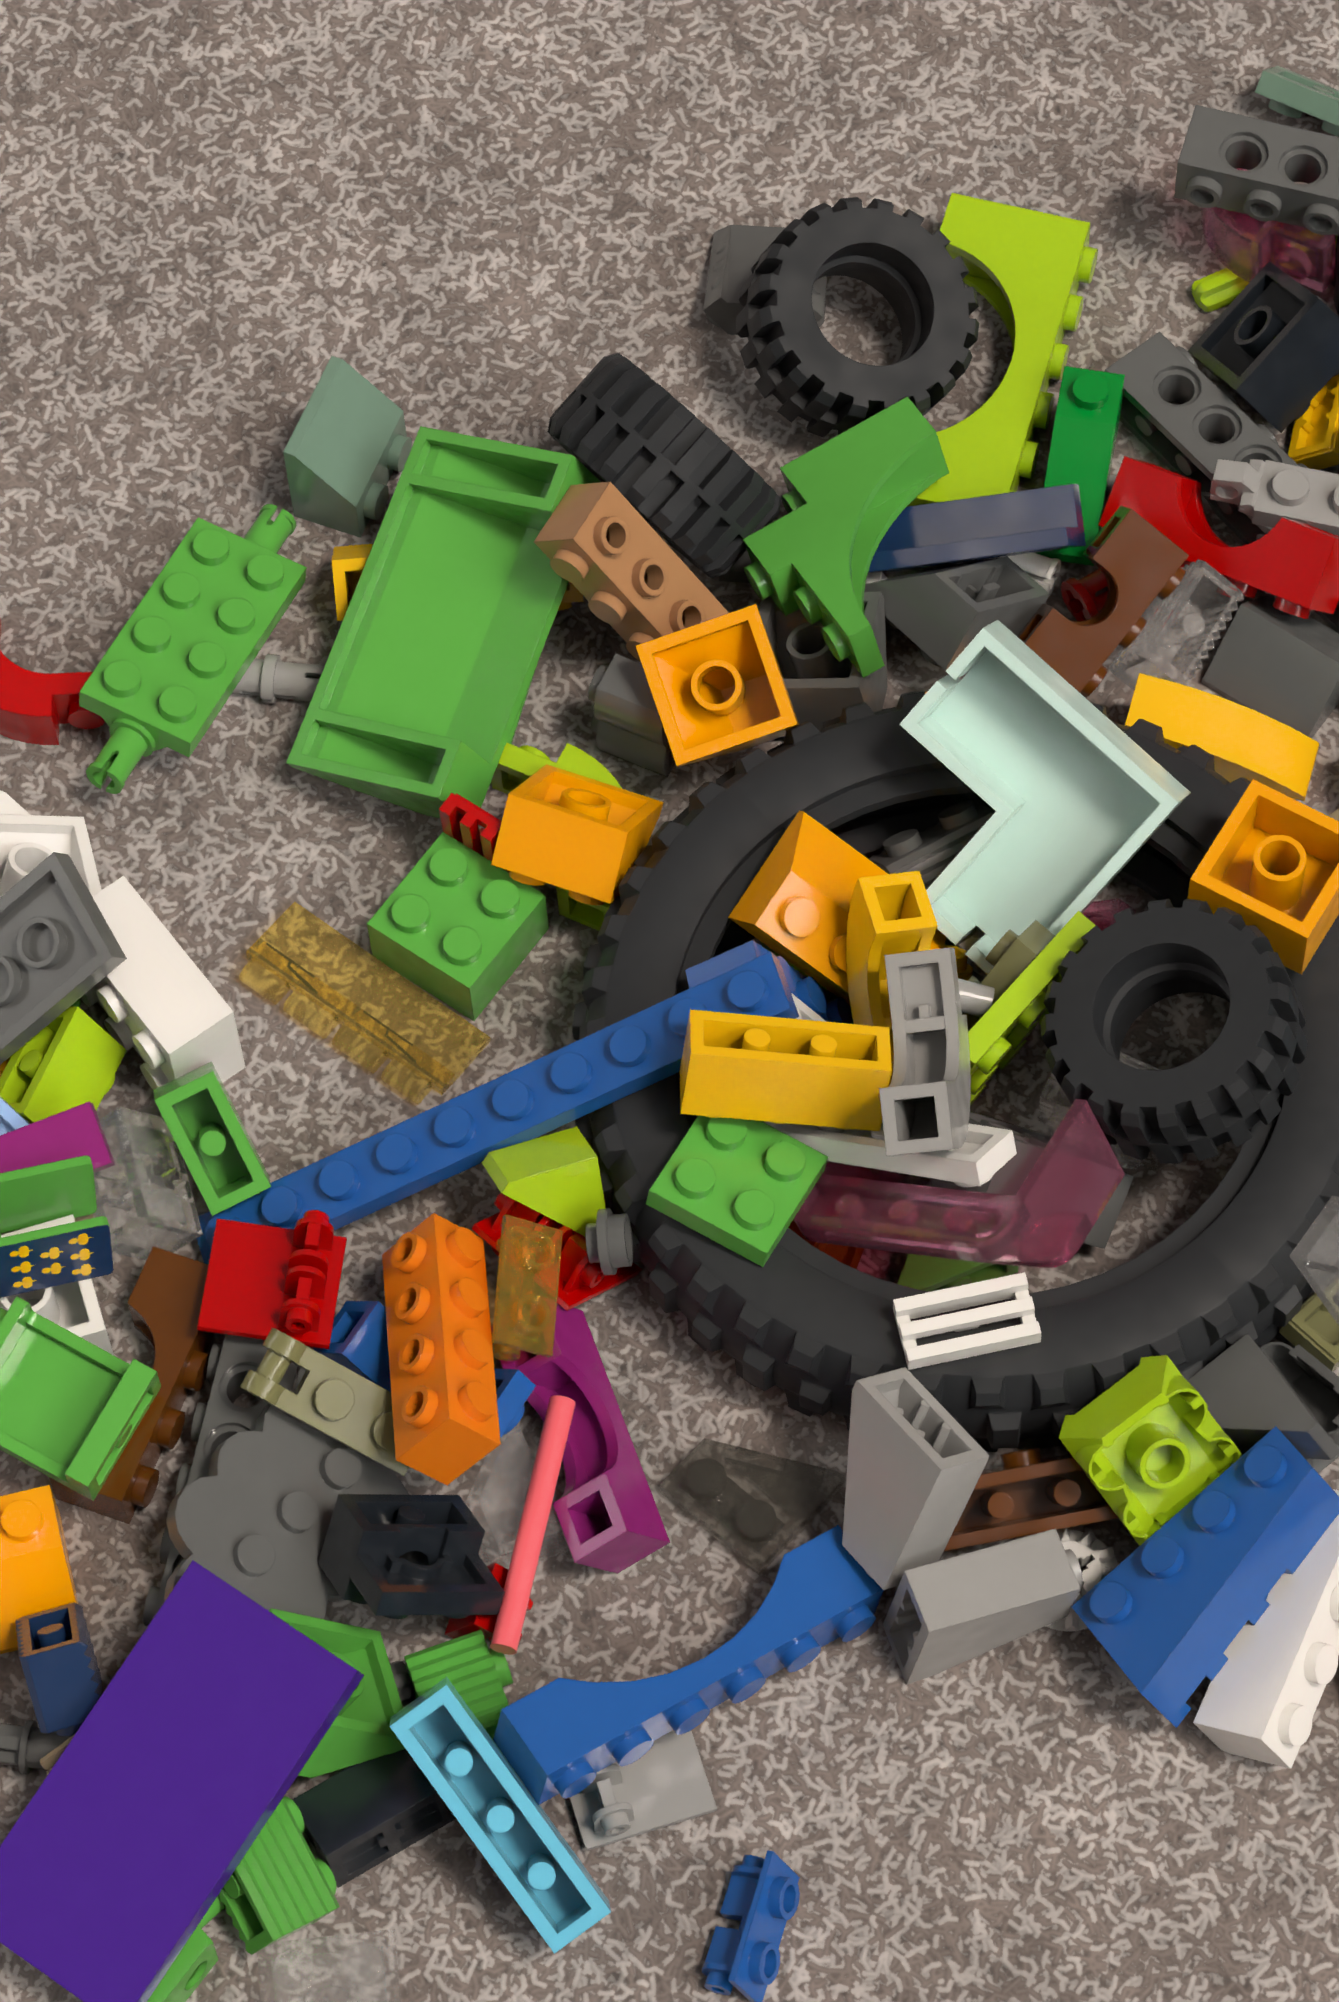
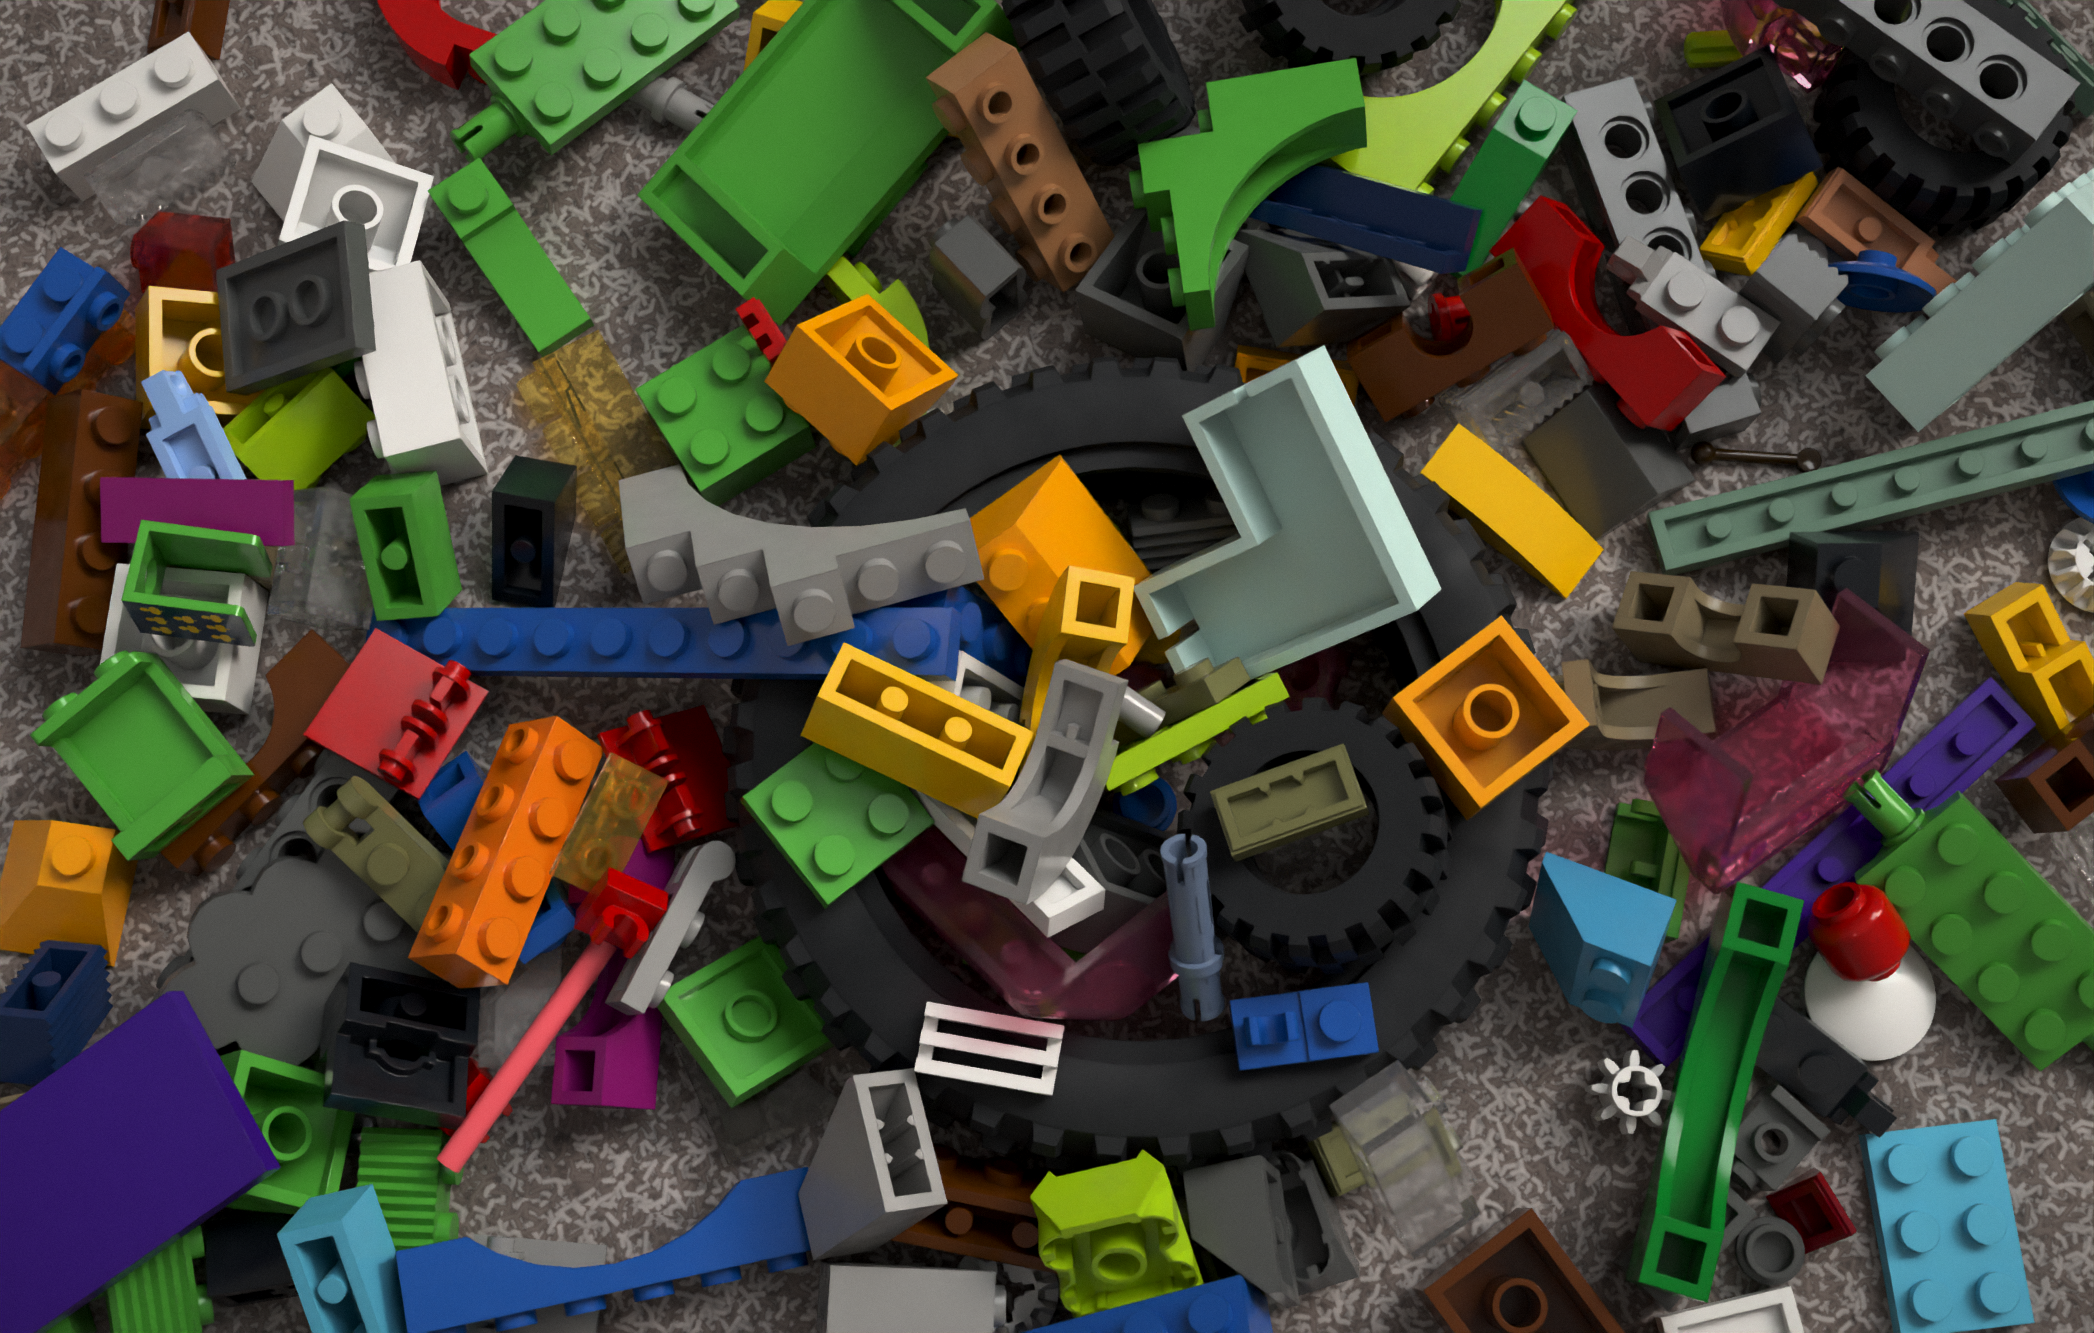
camera: 20 degrees right, 15 degrees up
lime slope [482,1126,606,1237] -> none
dark grey plate [586,1208,633,1275] -> none
light orange slope [636,604,799,767] -> none
none -> bright green slope [428,157,594,359]
none -> black slope [492,455,577,608]
none -> red tile [574,867,668,959]
none -> light grey plate [605,841,736,1015]
none -> light grey arch [618,464,984,646]
none -> bright green plate [657,936,834,1109]
none -> blue plate [1112,777,1177,831]
none -> sand blue pin [1160,834,1225,1021]
none -> olive plate [1210,743,1370,862]
none -> blue plate [1228,982,1379,1071]

